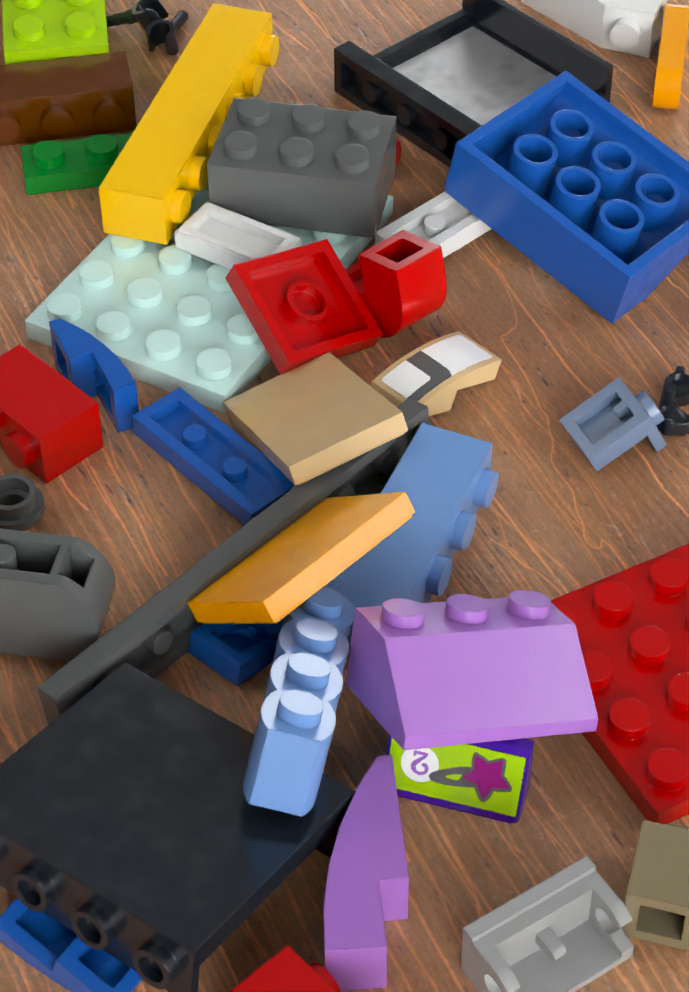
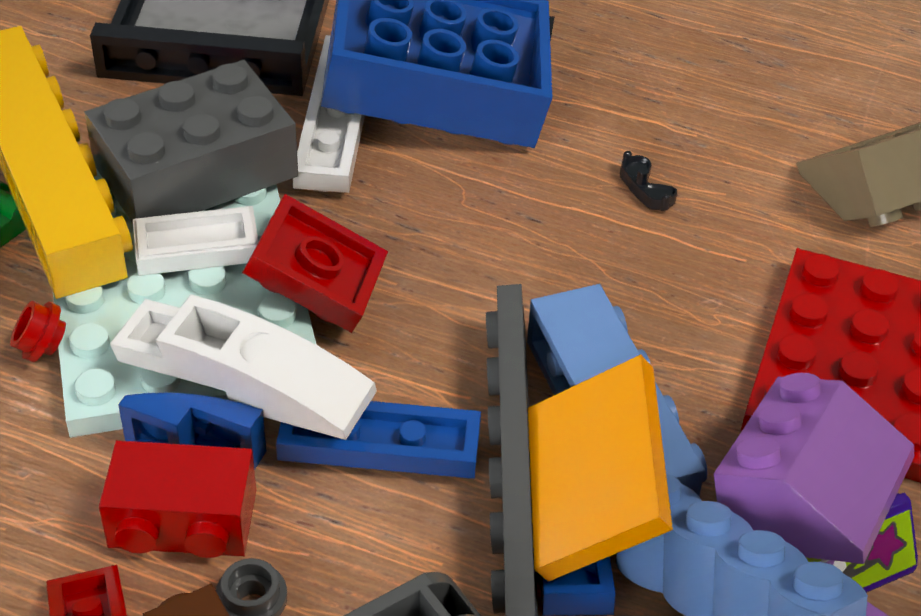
camera: 45 degrees left, 0 degrees up
tan tile [223,352,408,485] -> none
red brick [345,230,447,338] -> none
slope [371,331,502,416] -> none
sand blue bracket [559,377,667,472] -> none
none -> red plate [10,301,66,362]
none -> white slope [110,294,377,440]

